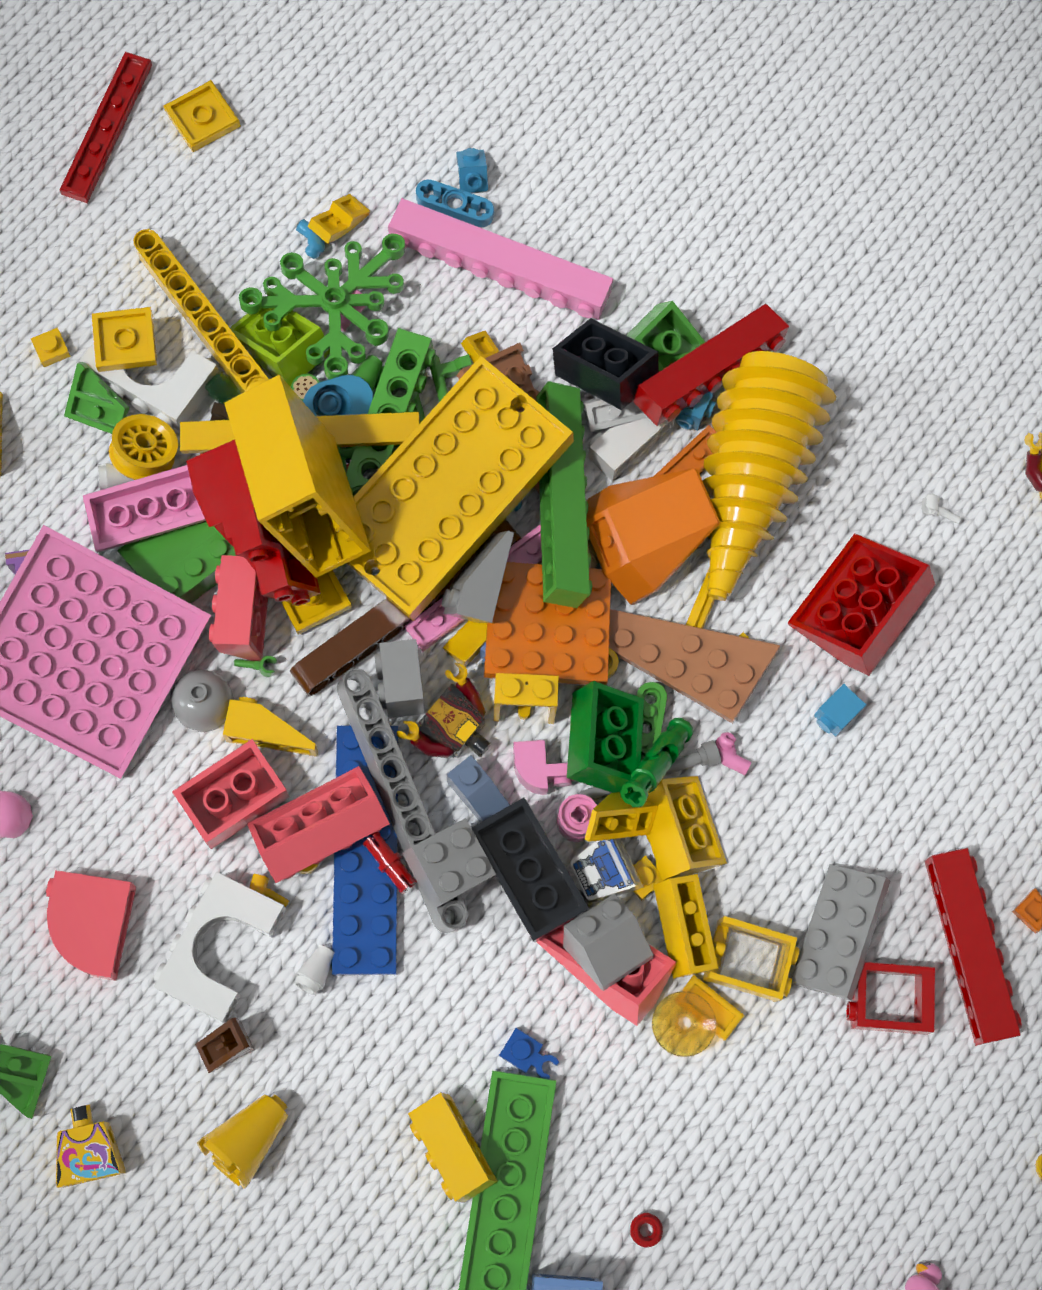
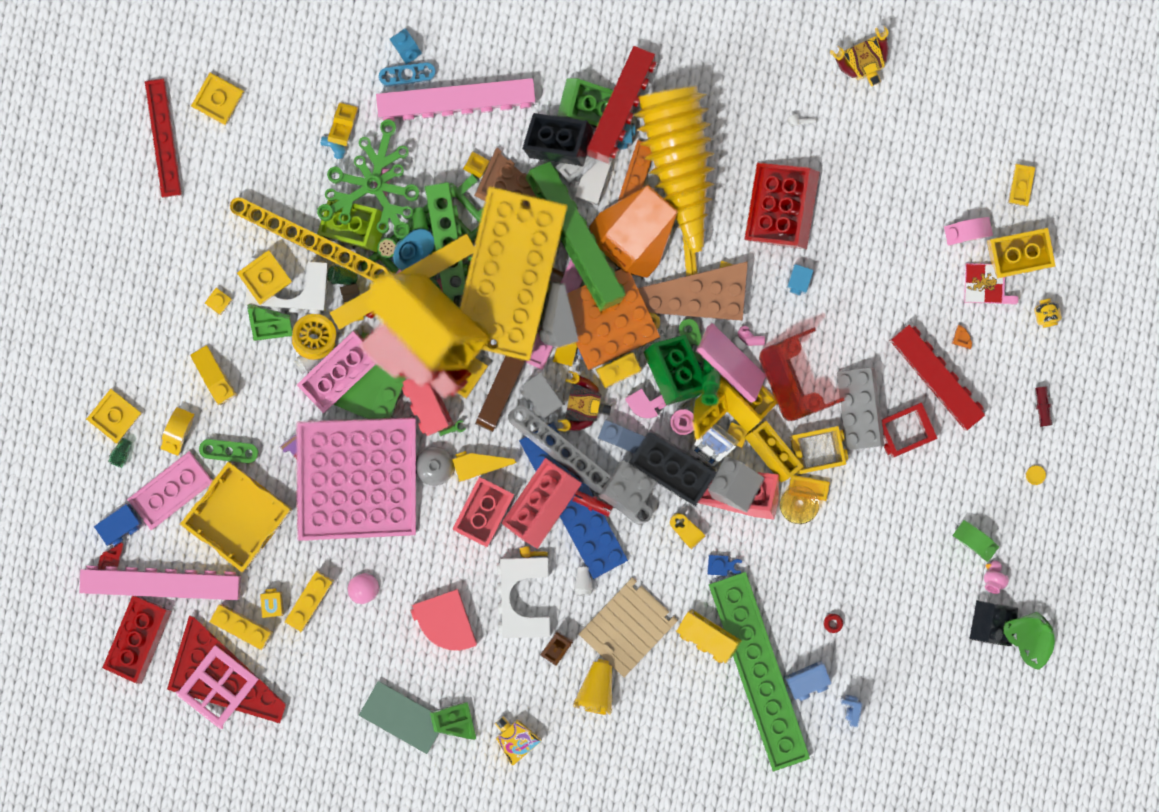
camera: 20 degrees left, 15 degrees up
none -> tan door [579,577,678,677]
none -> yellow piece [670,513,706,550]
none -> bright pink tile [697,323,766,403]
none -> clear red windscreen [759,327,845,421]
none -> bright green brick [952,520,999,562]

